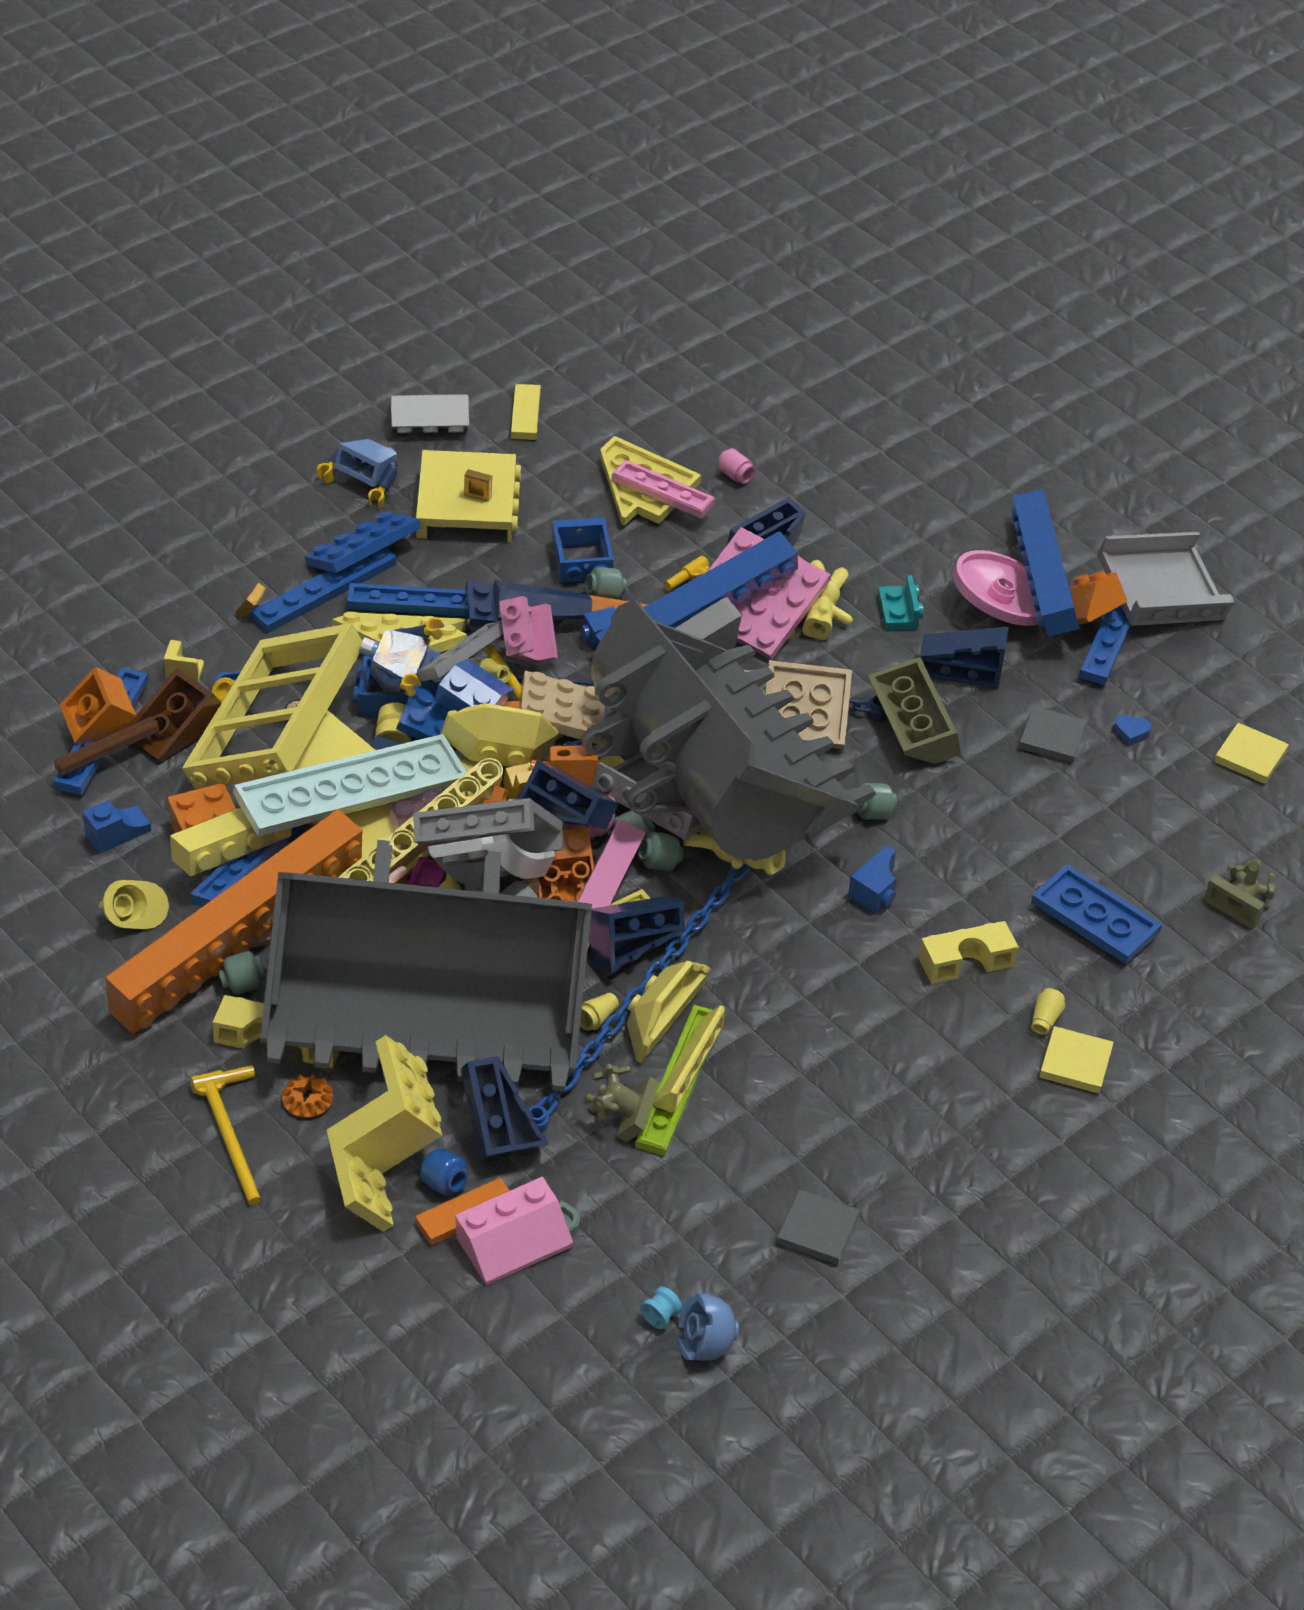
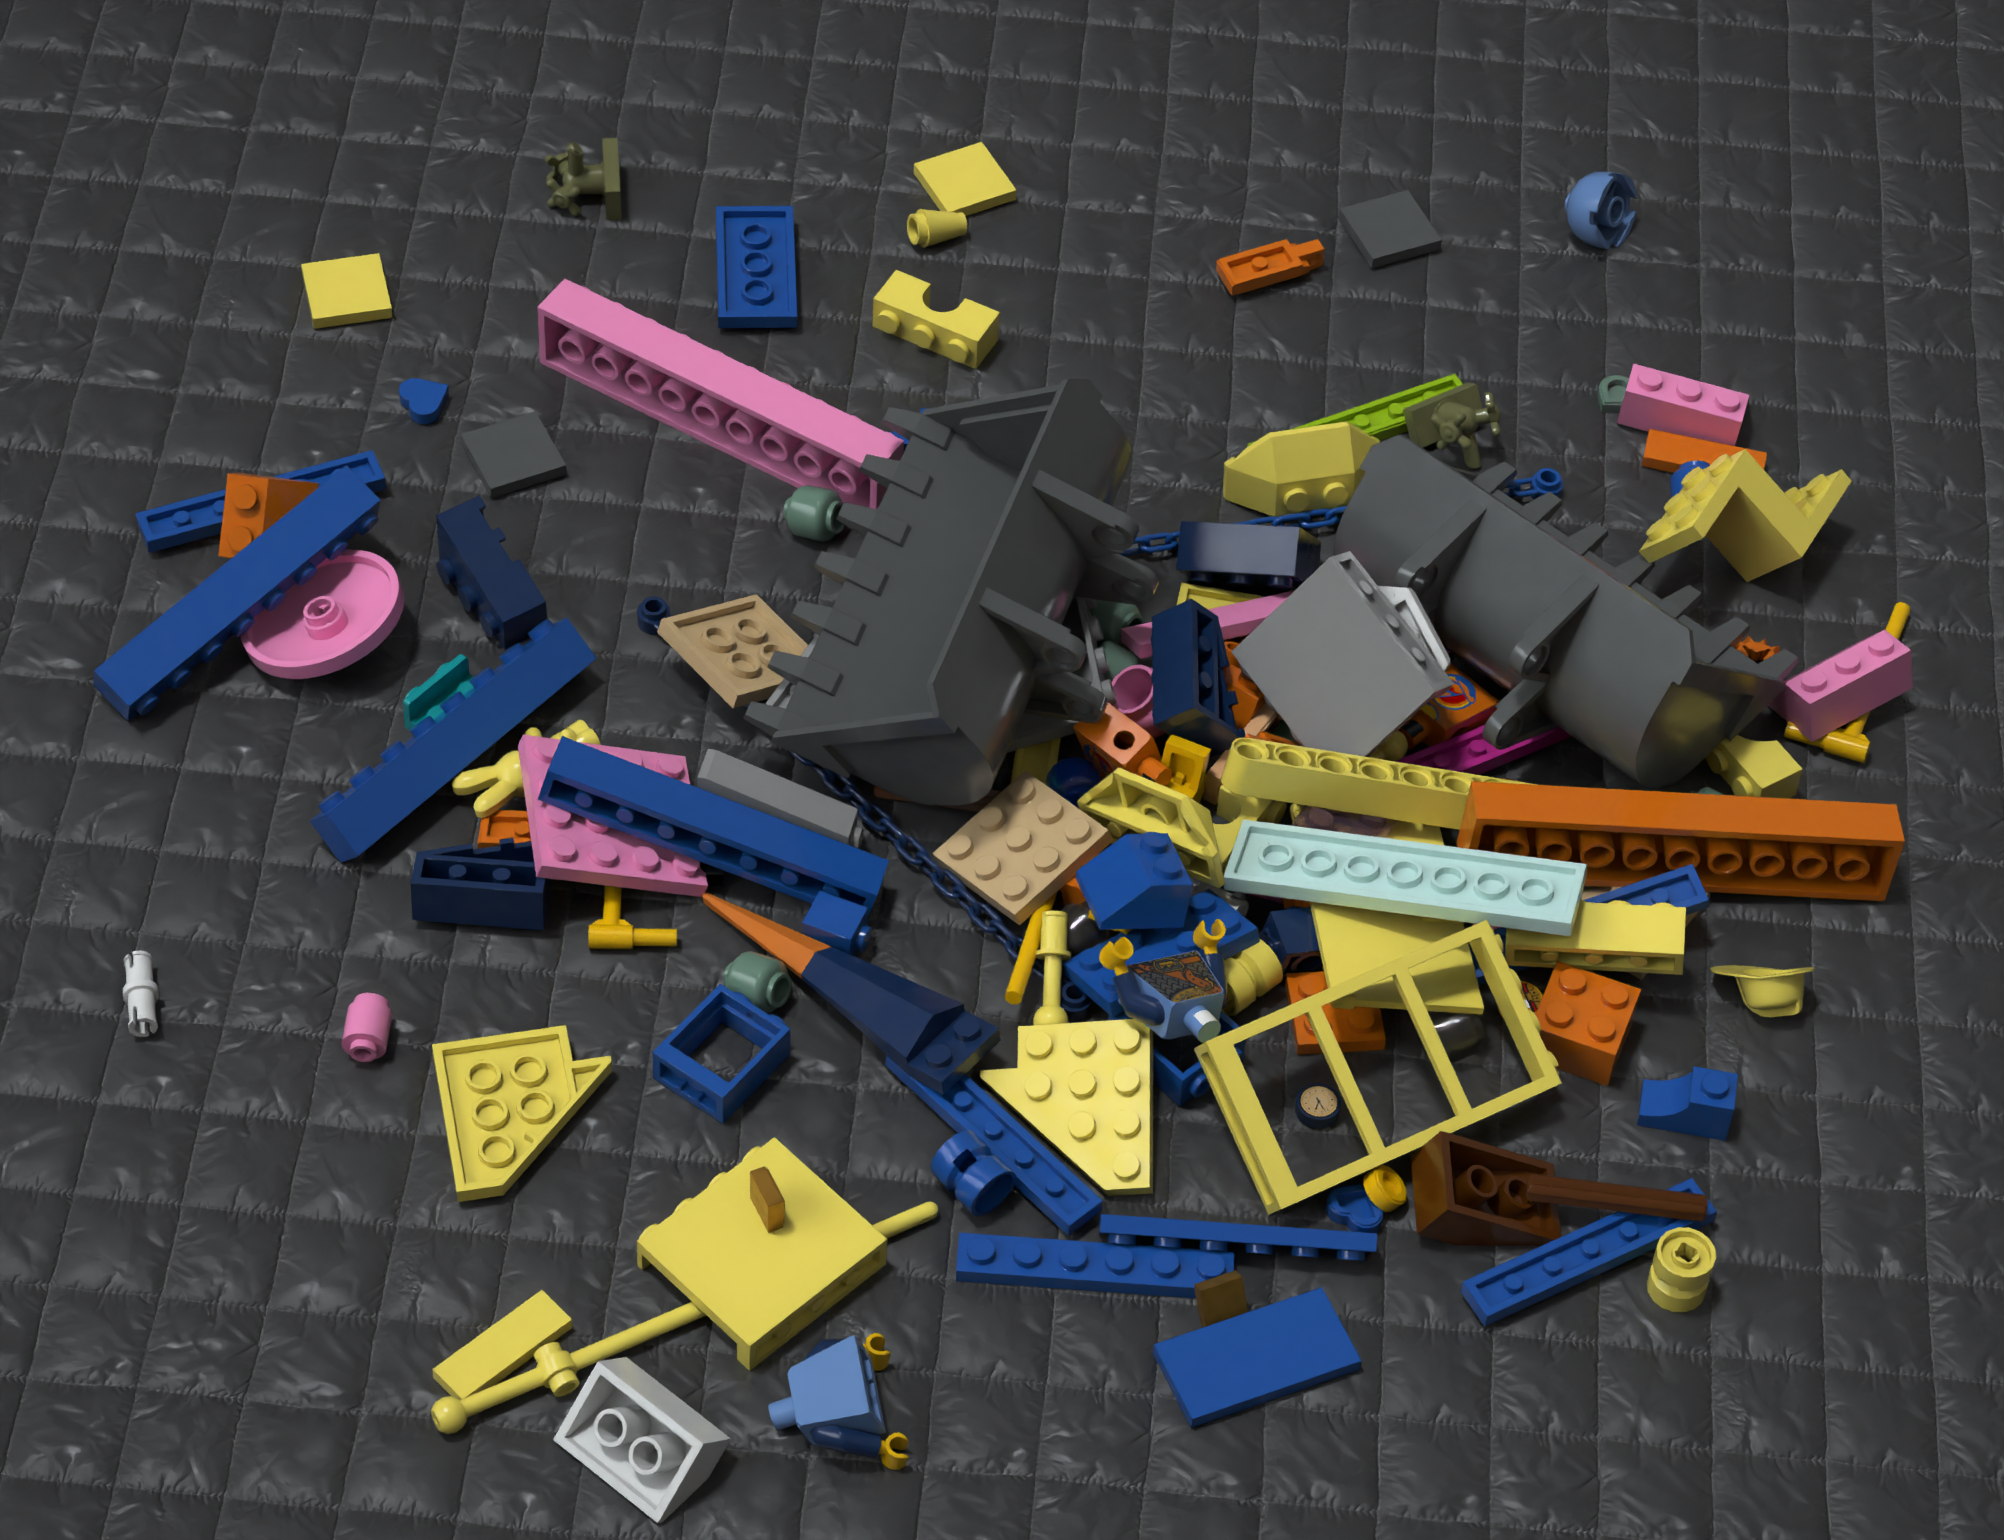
camera: 135 degrees left, 5 degrees up
orange slope [60,666,137,744] -> none
light yellow panel [164,640,204,683] -> none
blue plate [304,511,421,573] -> none
light grey plate [417,621,504,683] -> none
dark blue wedge [461,1056,549,1162] -> none
bright pink panel [499,596,558,664] -> none
bright pink tile [611,460,715,519] -> none
medium azure wheel [640,1286,682,1329] -> none
light yellow slope [653,1005,725,1113] -> none
olive slope [868,657,961,764] -> none
light grey panel [1097,532,1234,626] -> none
none -> white pin [123,950,159,1037]
none -> blue brick [310,618,597,863]
none -> light yellow bar [431,1201,938,1434]
none -> bright pink brick [537,279,904,509]
none -> blue wheel [930,1130,1016,1216]
none -> blue plate [1099,1214,1377,1261]
none -> blue tile [1153,1287,1362,1428]
none -> orange hinge [1216,239,1325,296]
none -> light yellow wheel [1647,1227,1716,1312]
none -> bright pink slope [1768,630,1913,742]

